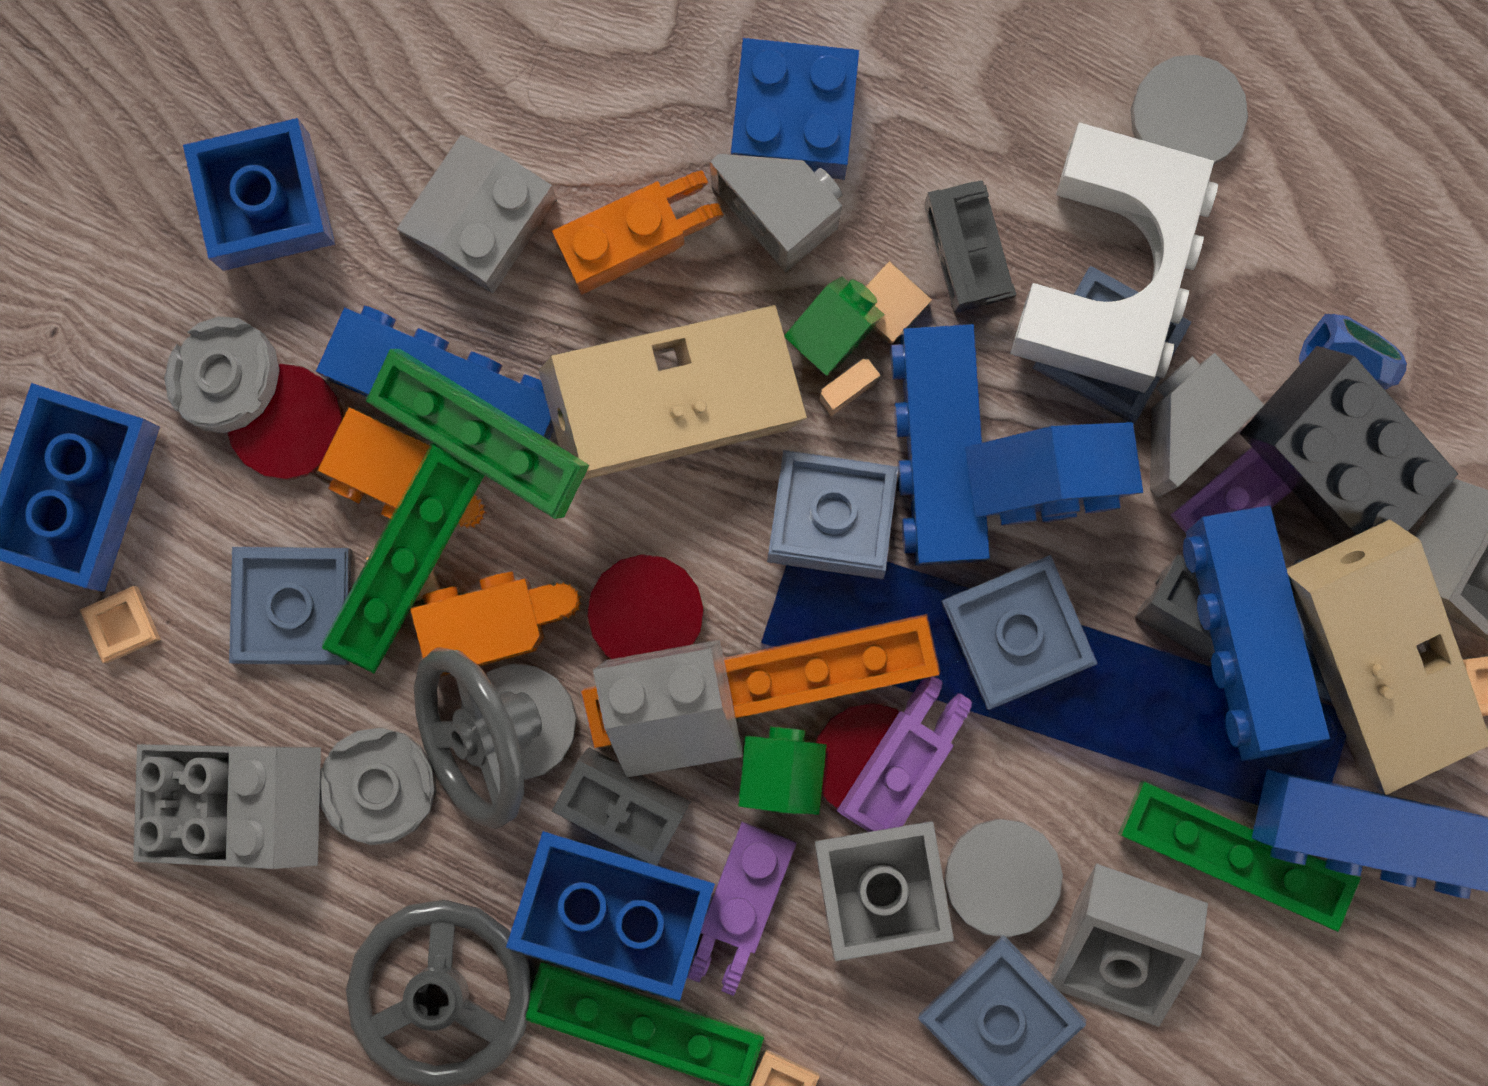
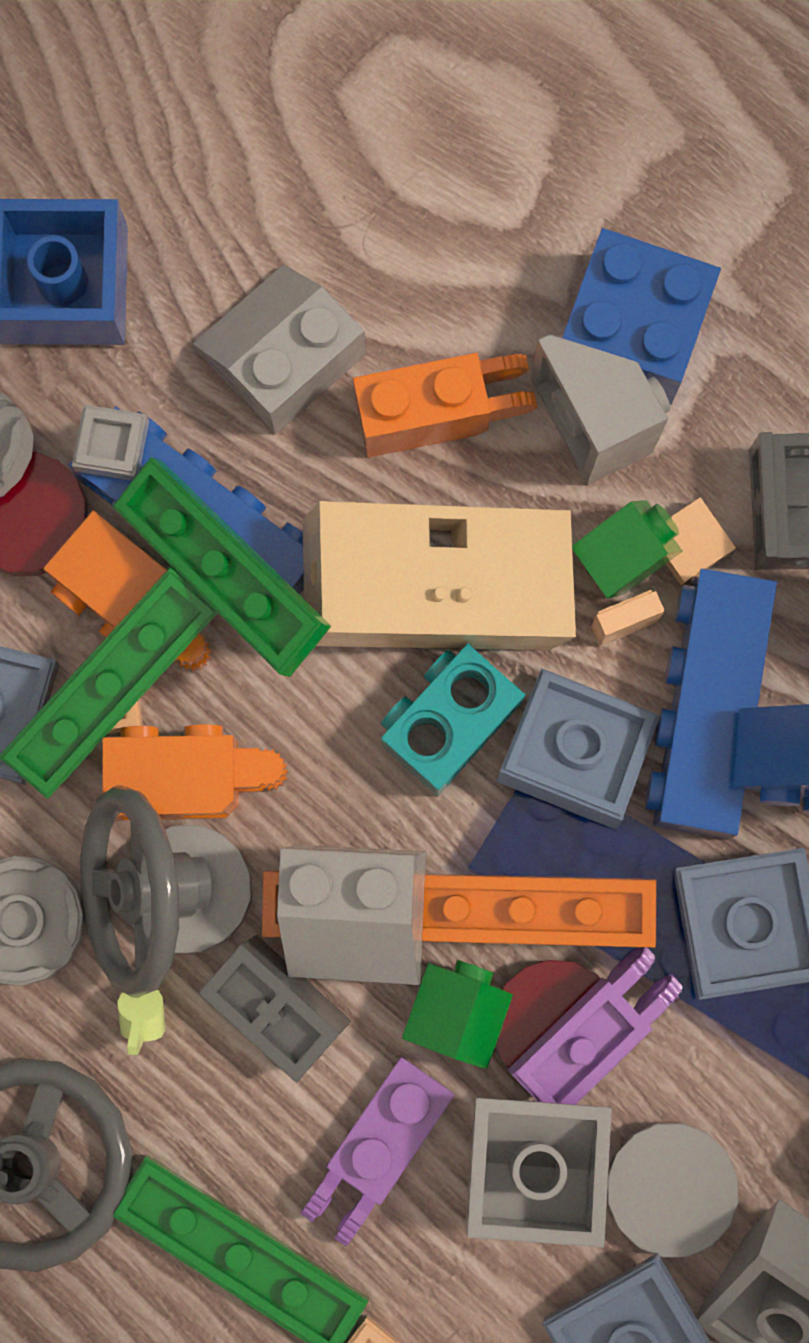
camera: 15 degrees right, 5 degrees down
blue brick [506,831,715,1002] -> none
dark red tile [587,554,704,659] -> none
none -> light grey tile [72,404,149,481]
none -> yellowish green piece [117,990,165,1055]
none -> teal brick [380,643,525,796]

